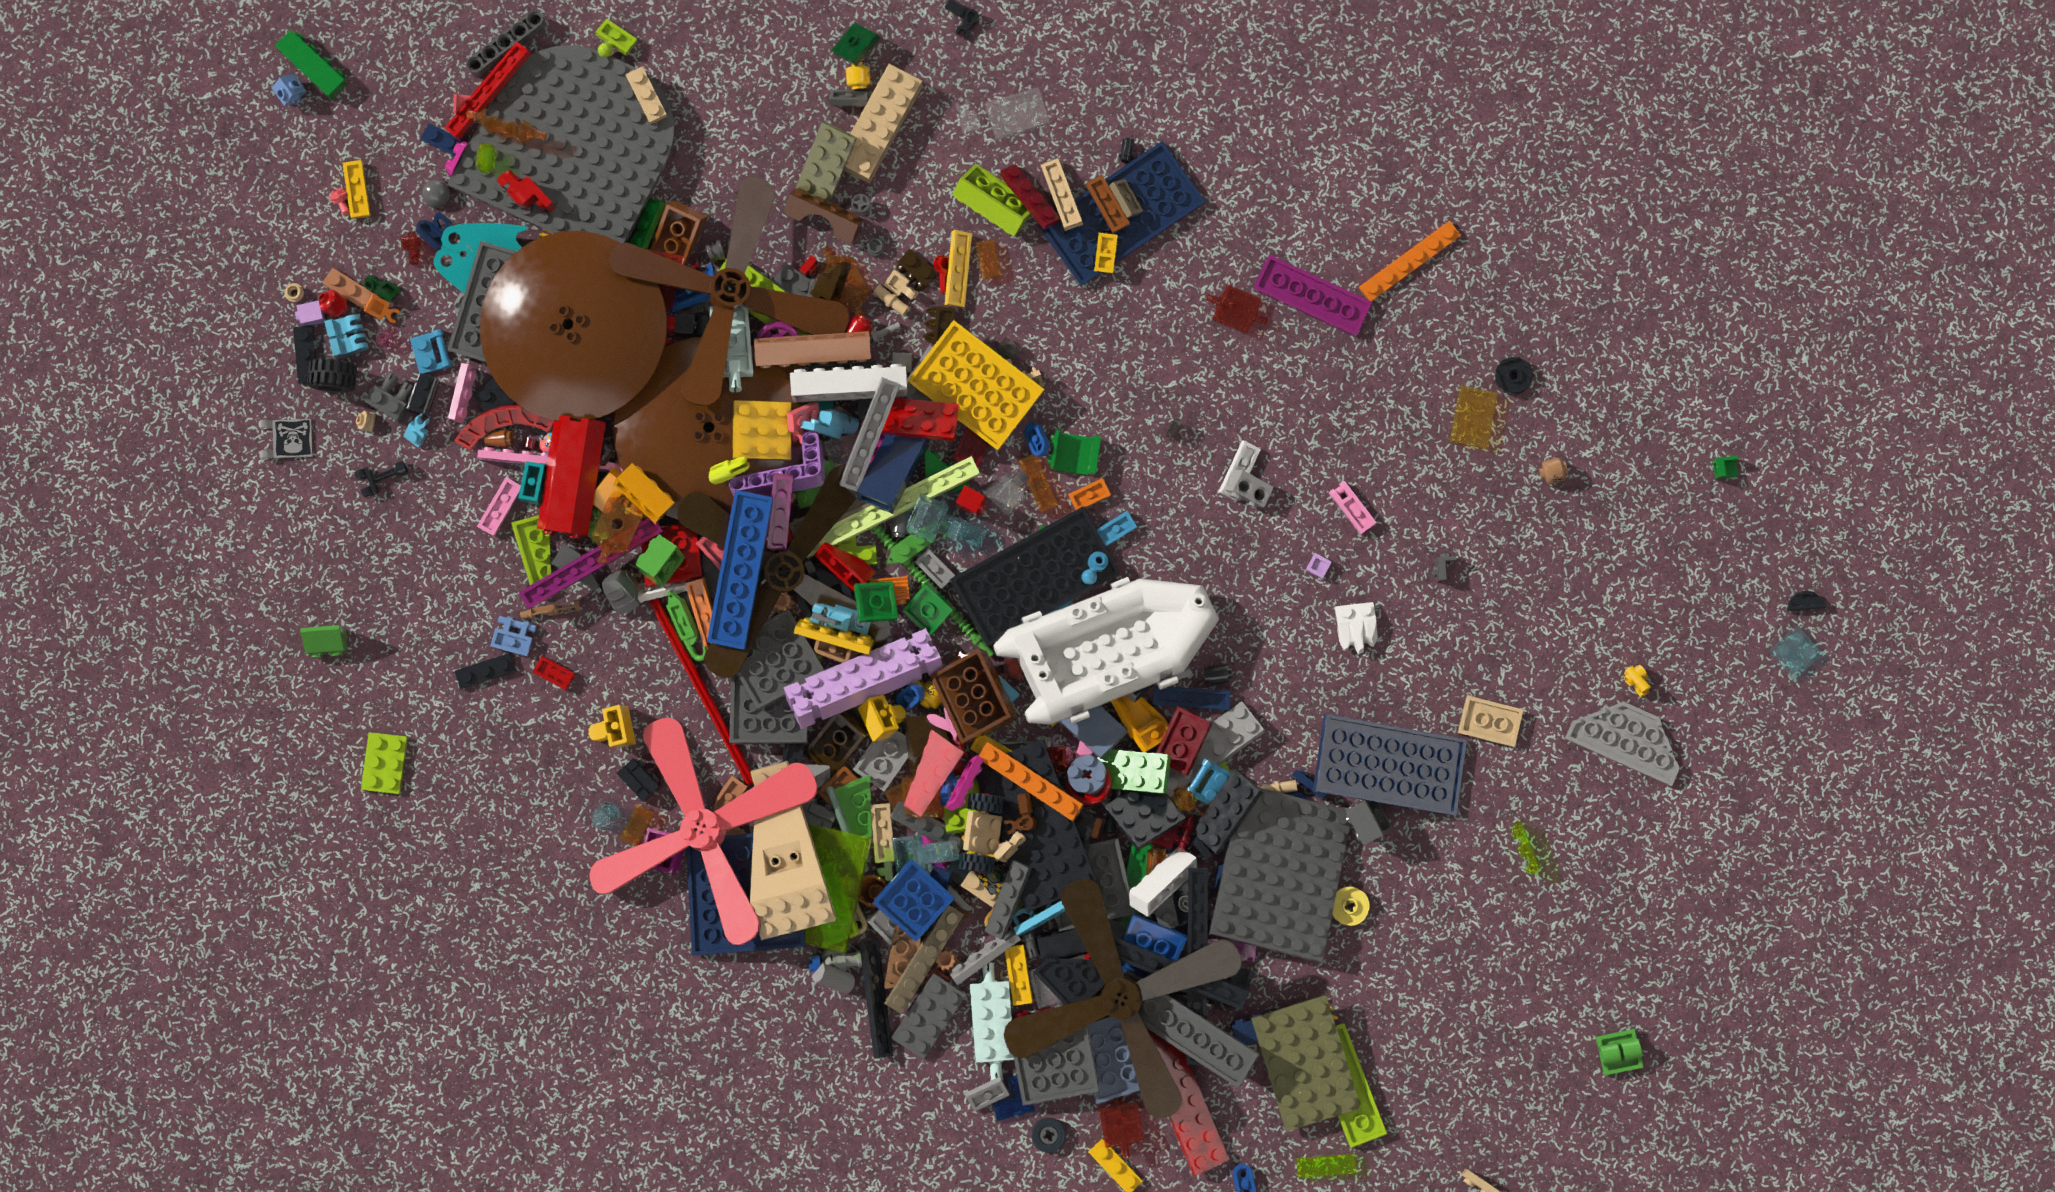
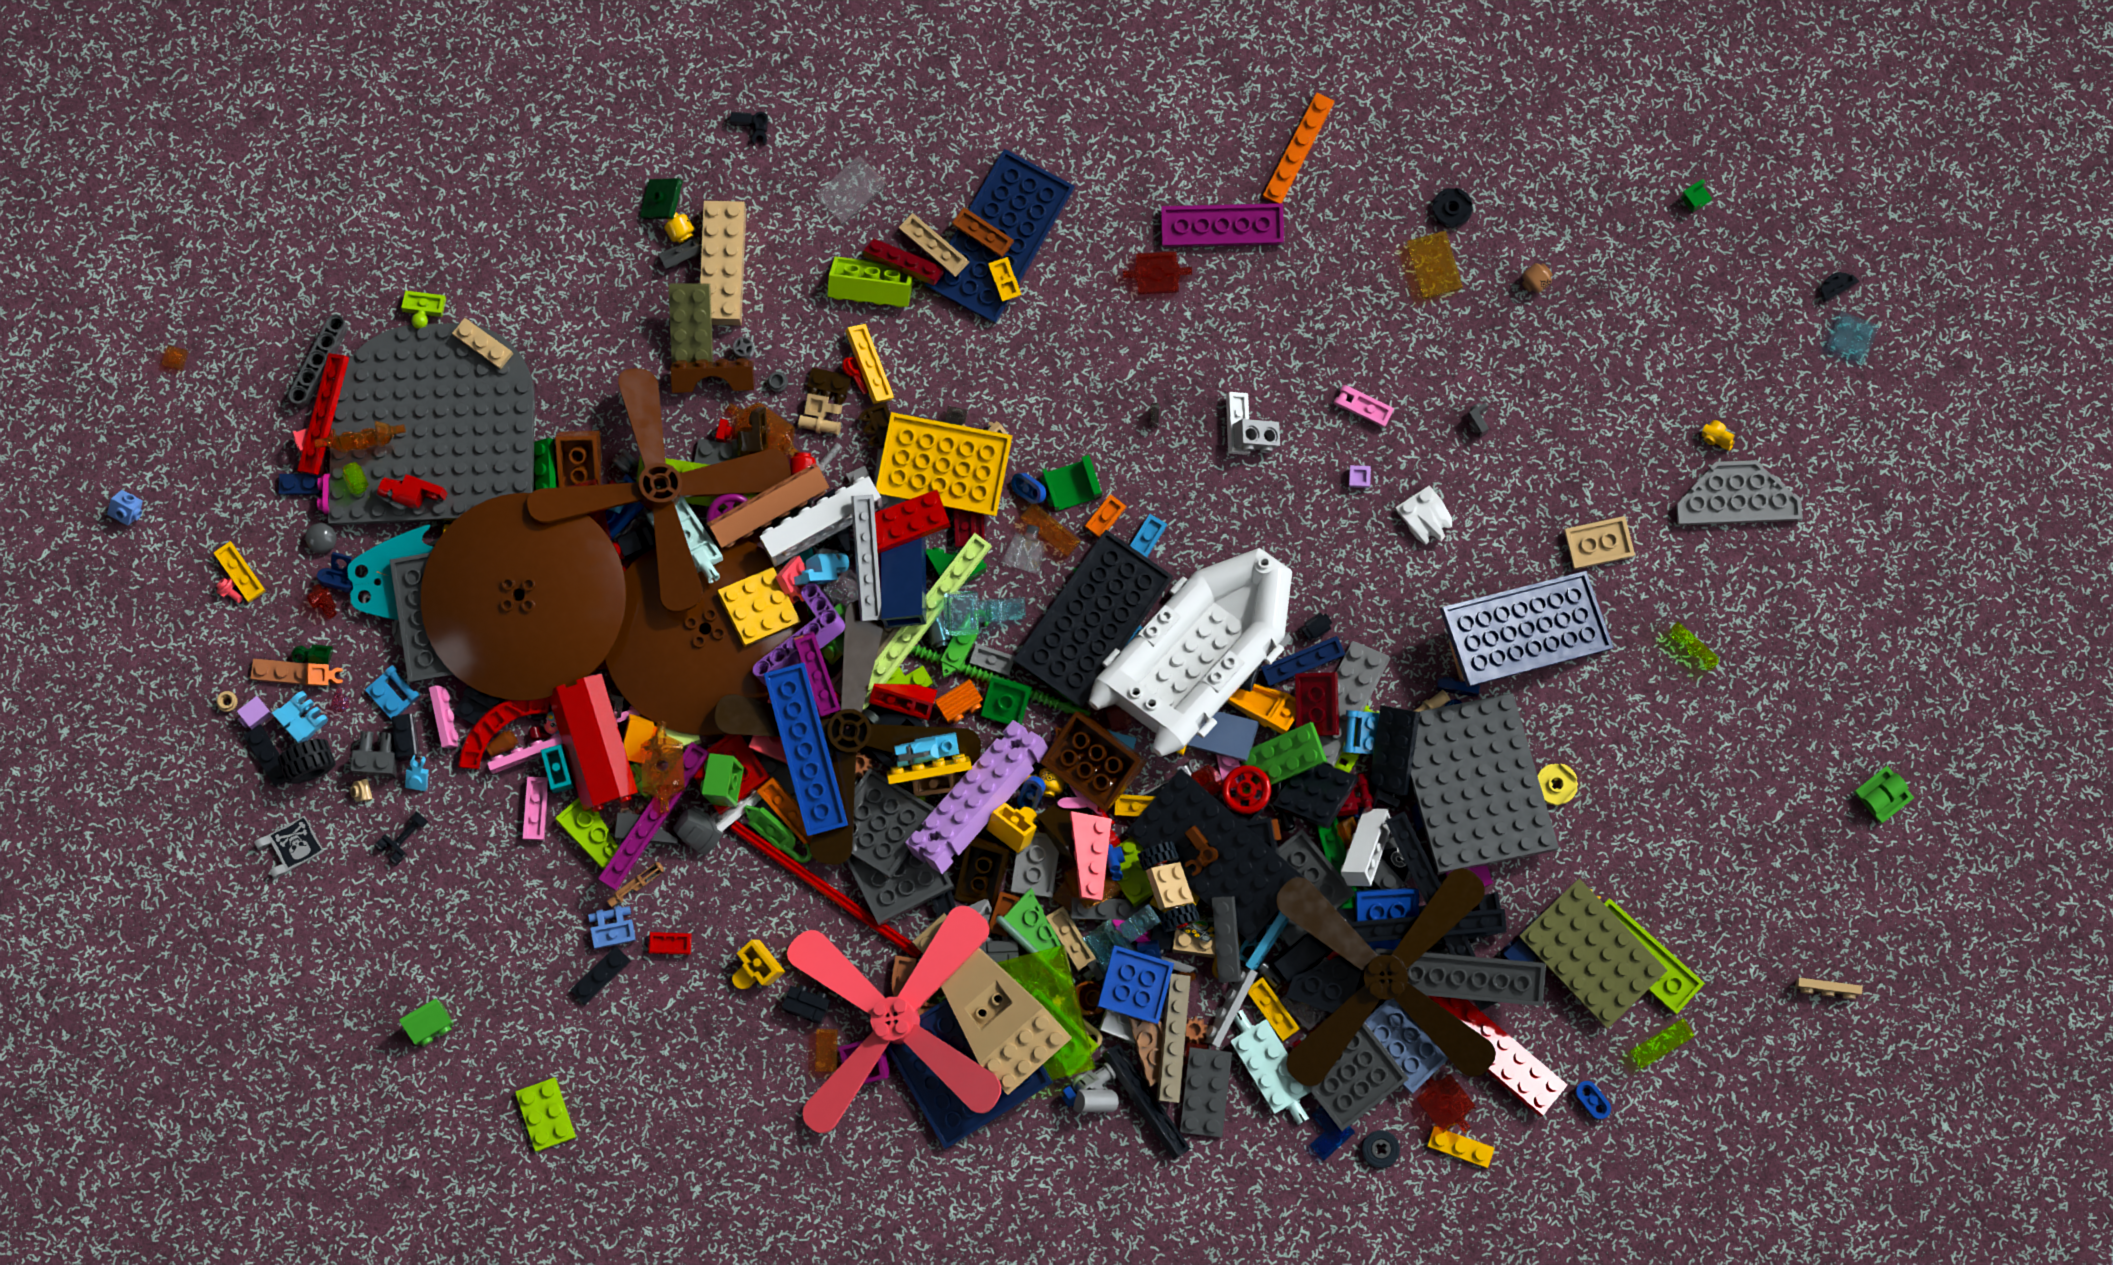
camera: 25 degrees left, 5 degrees down
green brick [275,29,348,100] -> none
red head [318,289,348,318] -> none
clear light blue head [592,802,621,830] -> none
light orange brick [613,463,675,524] -> none
neon yellow arm [709,457,750,484] -> none
green plate [854,582,898,623] -> none
dark pink plate [946,755,983,811] -> none
clear plate [955,99,981,135] -> none
red brick [956,486,987,518] -> none
light grey plate [965,1077,1009,1112] -> none
clear orange plate [975,239,1001,280] -> none
orange plate [979,742,1084,821] -> none
tan plate [993,831,1026,863] -> none
sand blue plate [1067,755,1107,795] -> none
dark azure plate [1082,552,1108,585] -> none
dark tan plate [1109,179,1143,218] -> none
black pin [1118,138,1134,163] -> none
clear orange plate [1173,787,1196,812] -> none
dark grey brick [1345,800,1394,846] -> none

